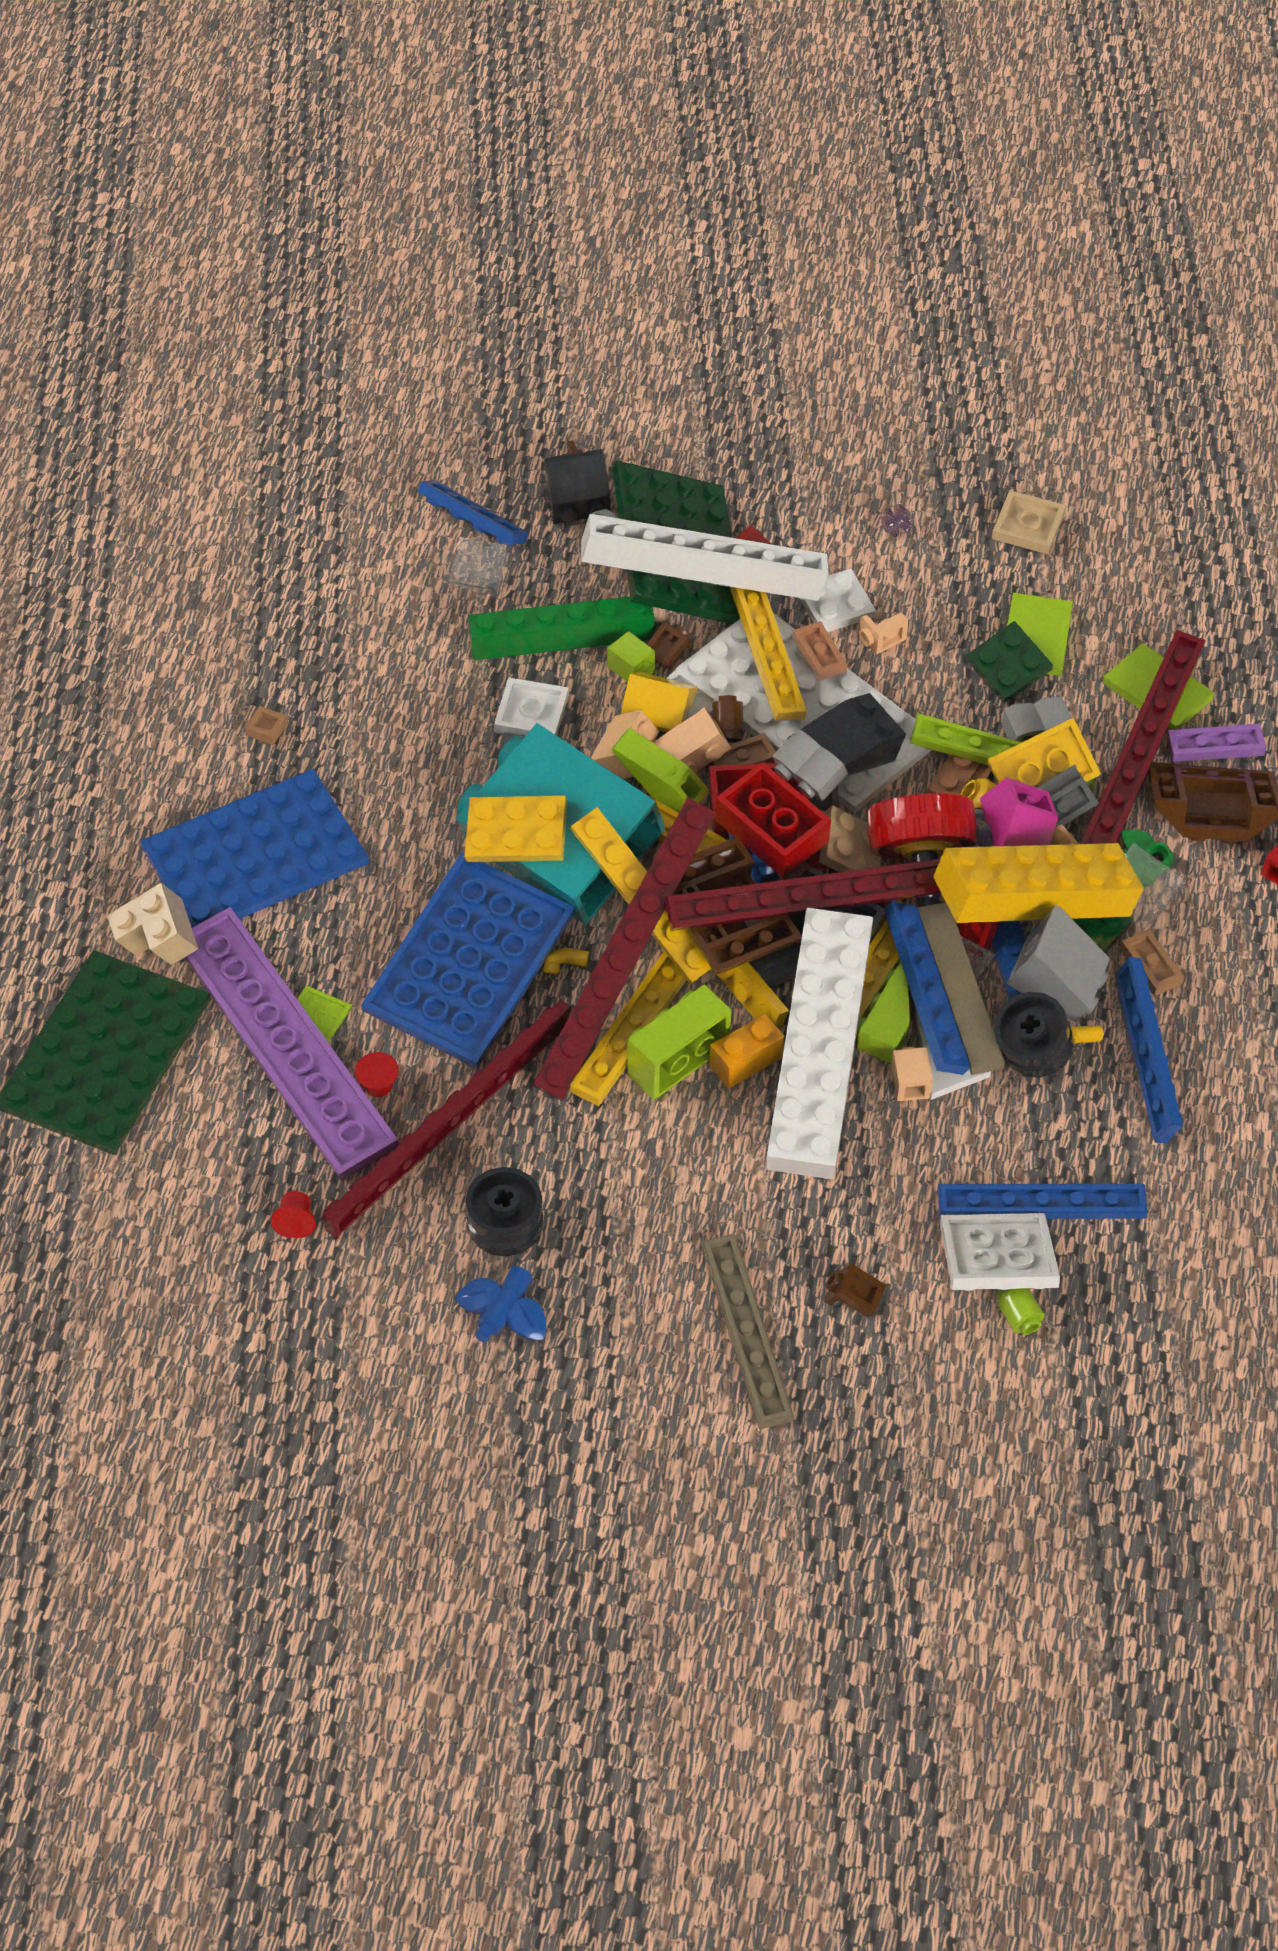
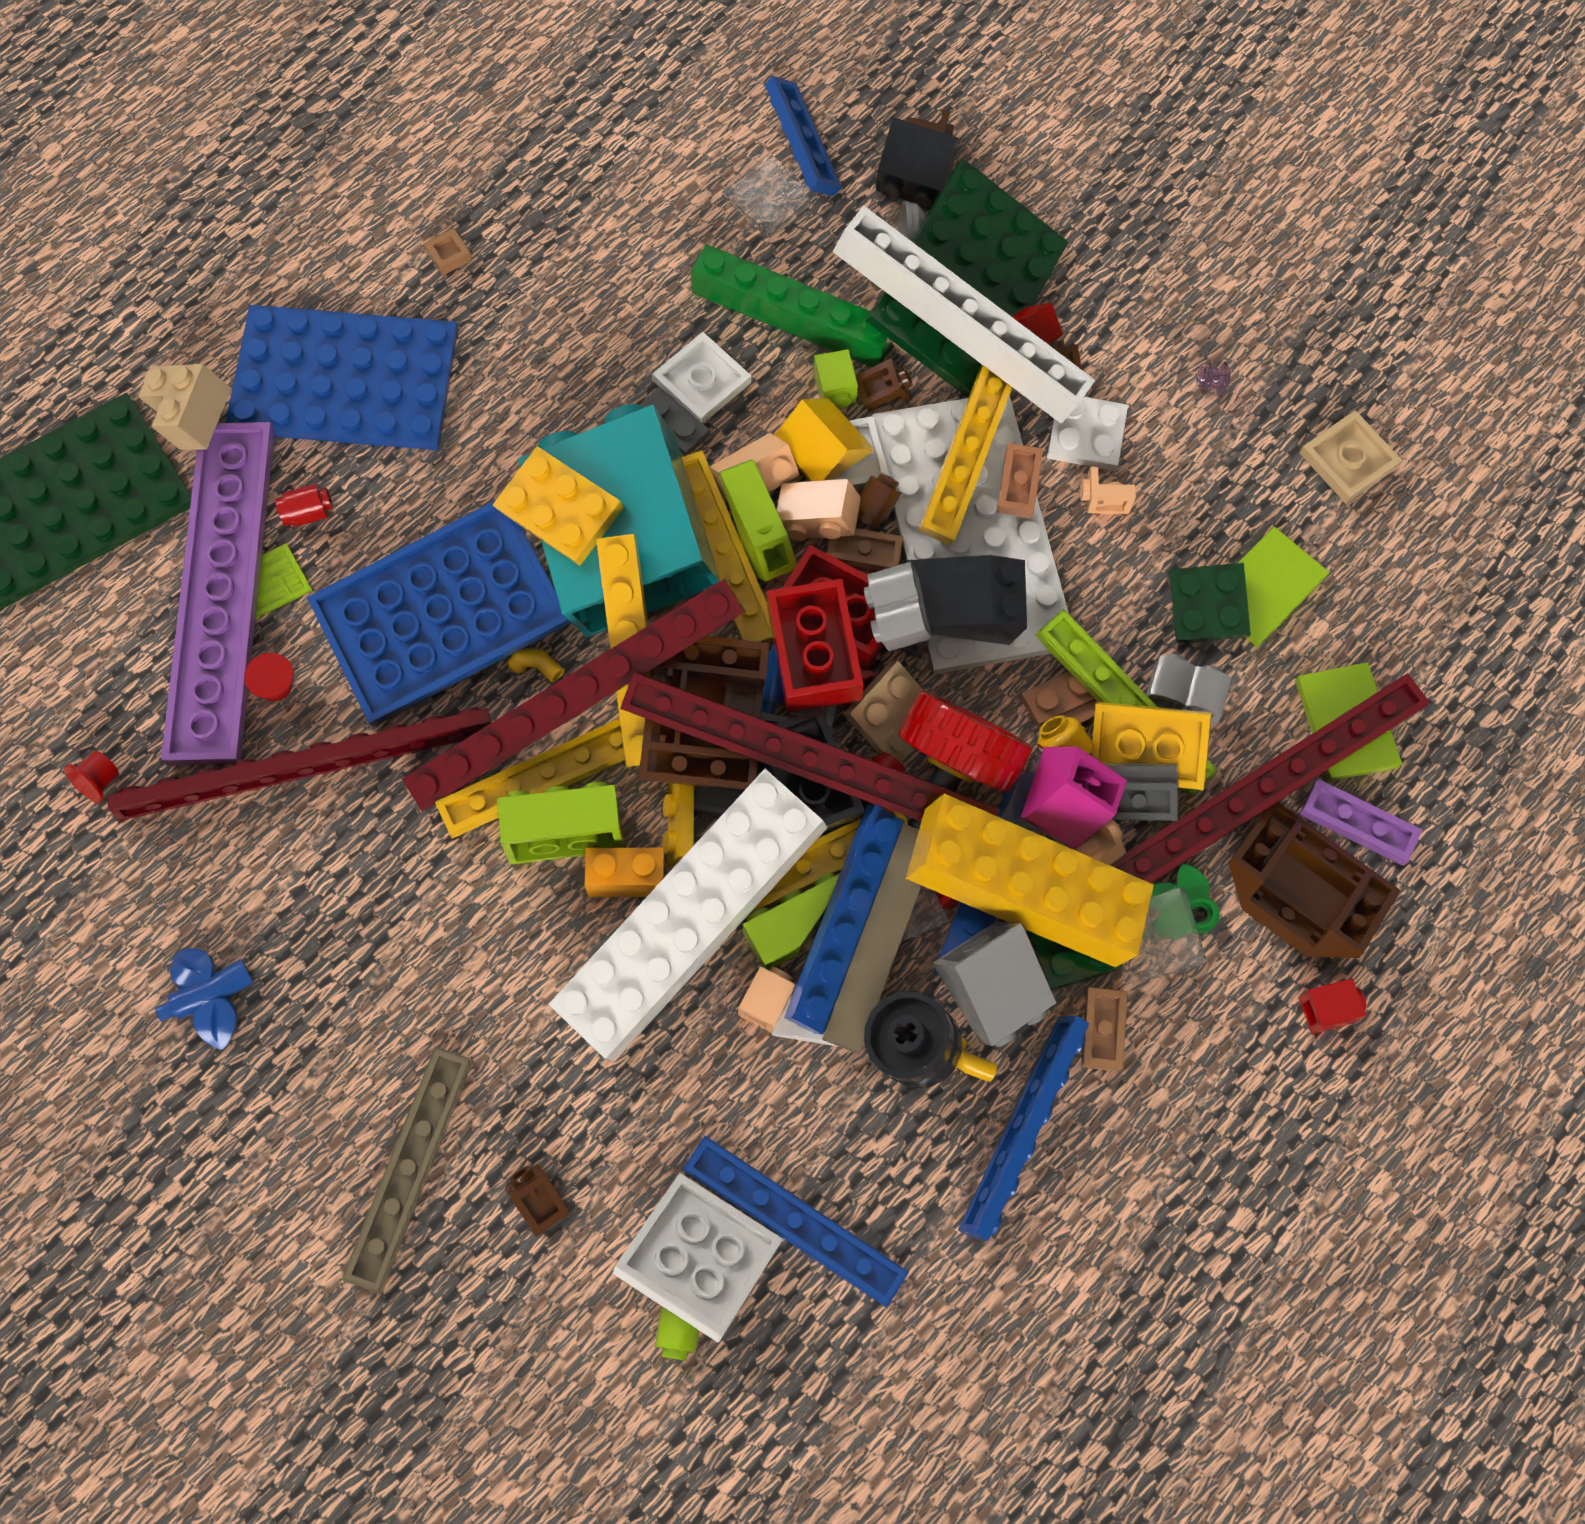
camera: 30 degrees right, 15 degrees up
black wheel [465,1167,543,1257] -> none
none -> red brick [275,483,333,527]

